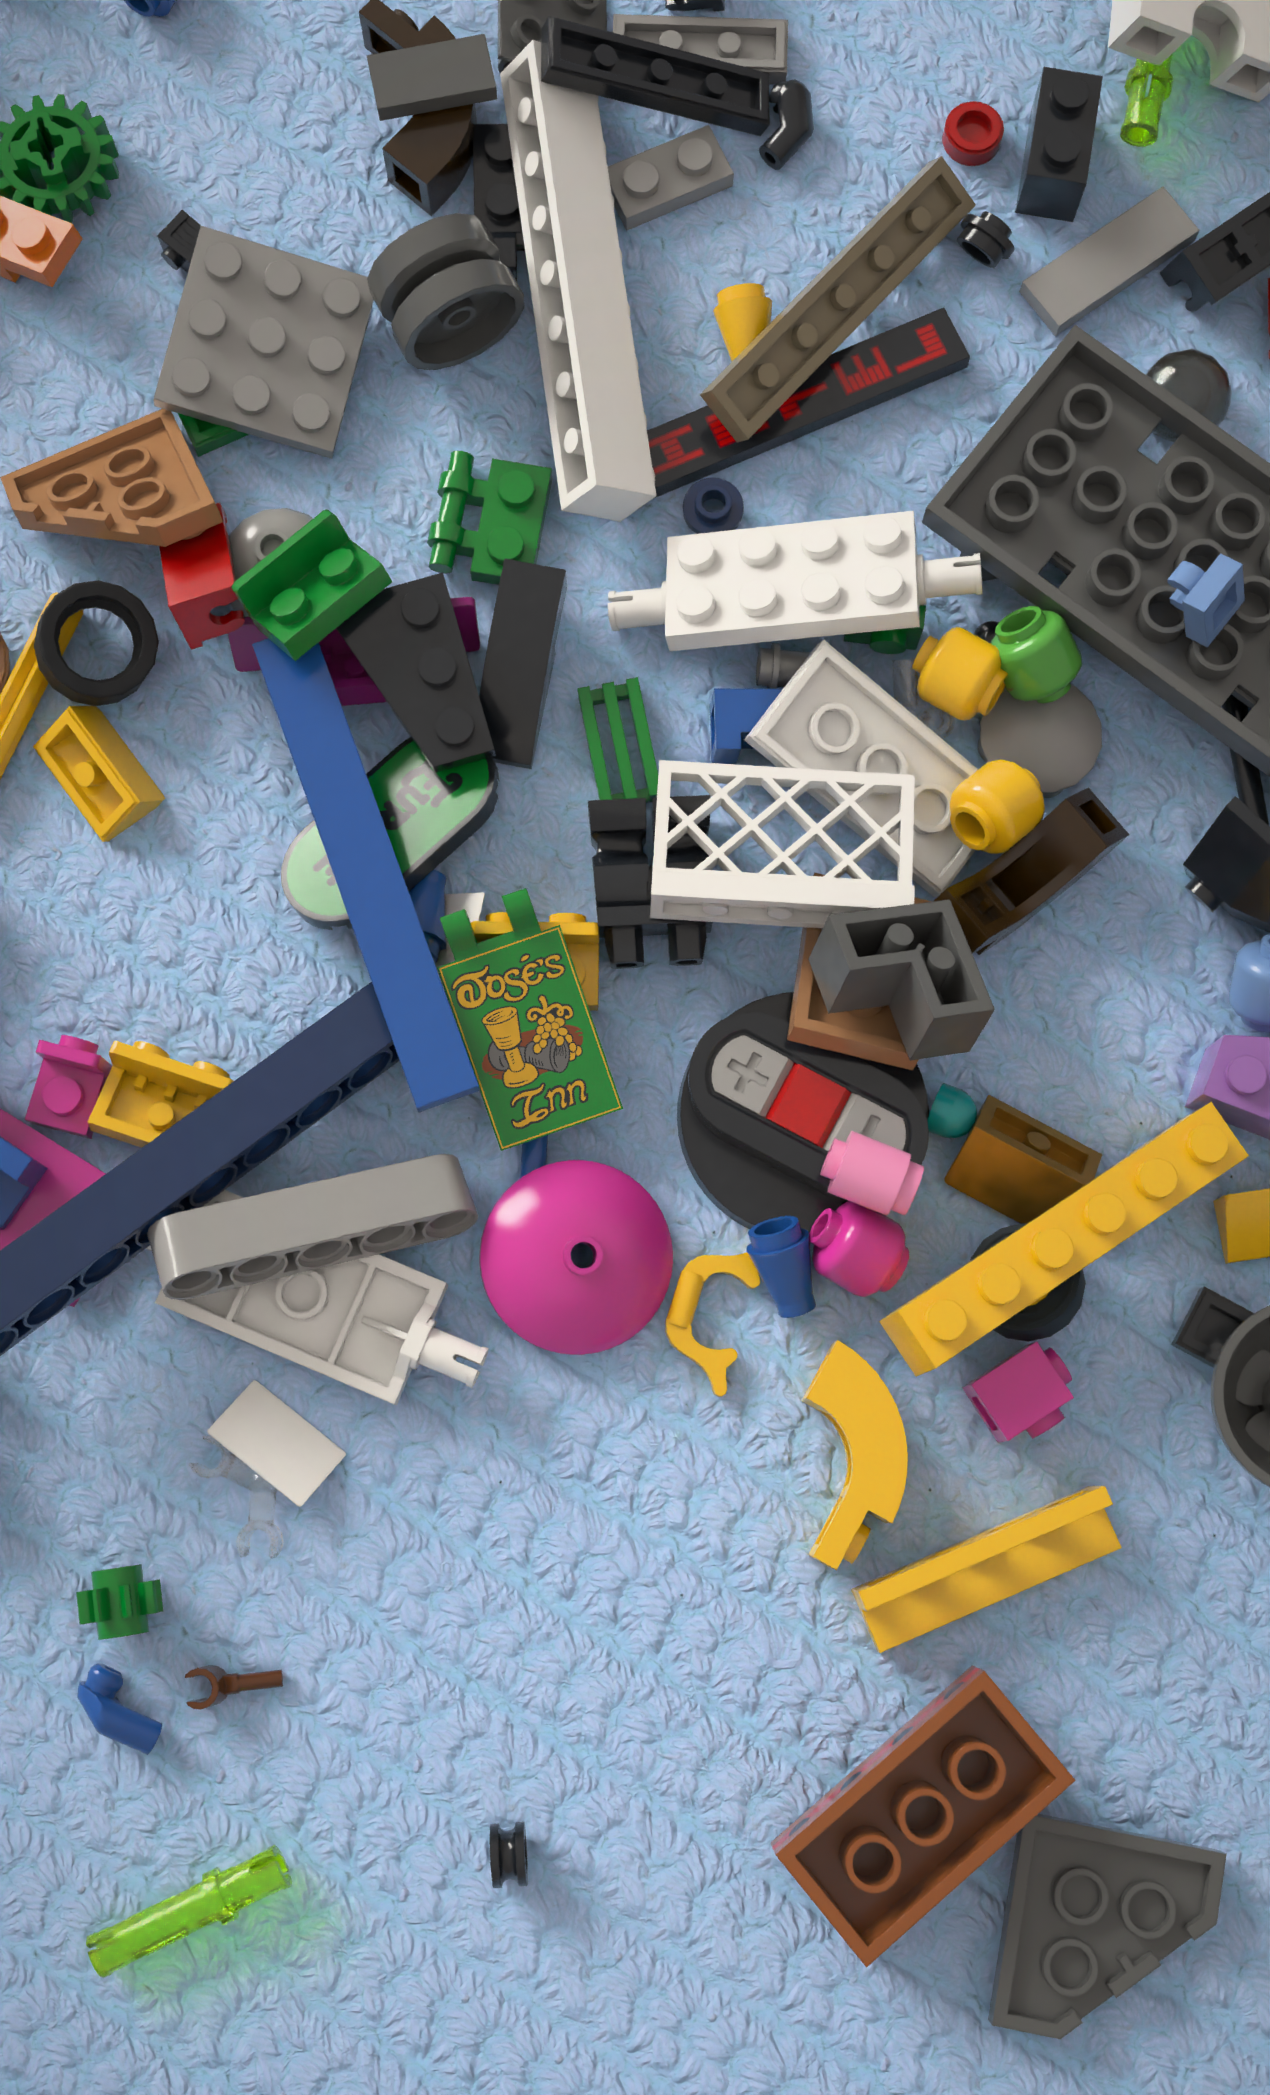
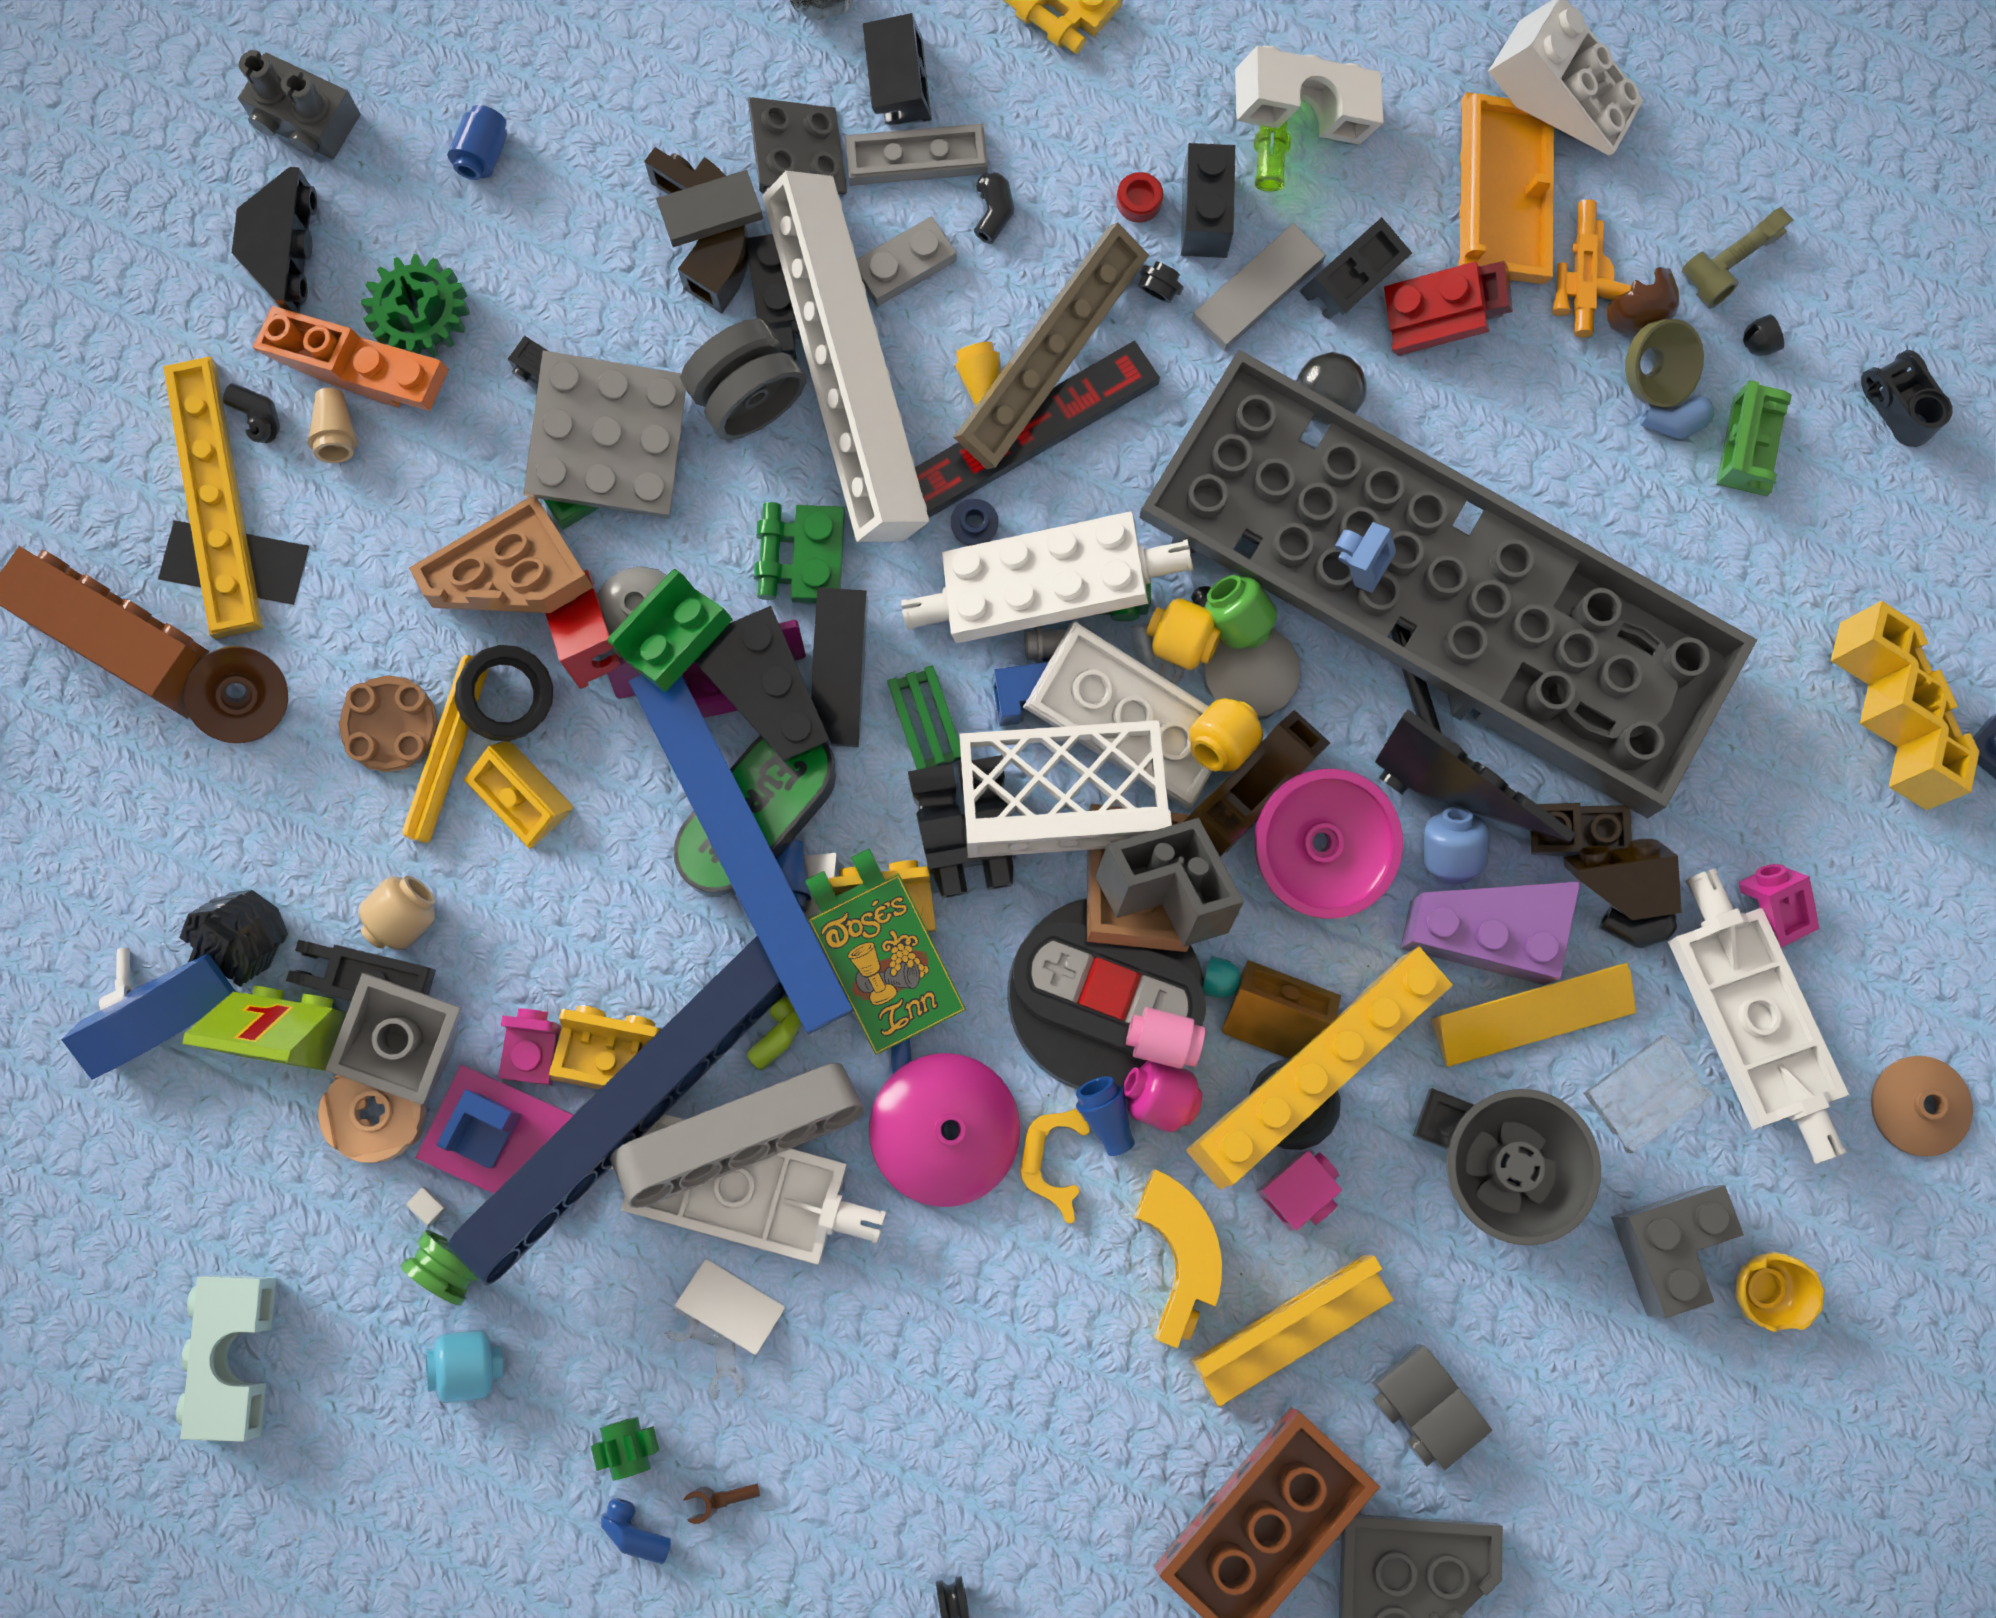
camera: 10 degrees left, 0 degrees up
black tile [541,16,770,136] -> none
none -> lime arm [746,996,802,1070]
none -> dark pink dish [1254,769,1403,919]
none -> dark grey brick [1372,1344,1493,1471]

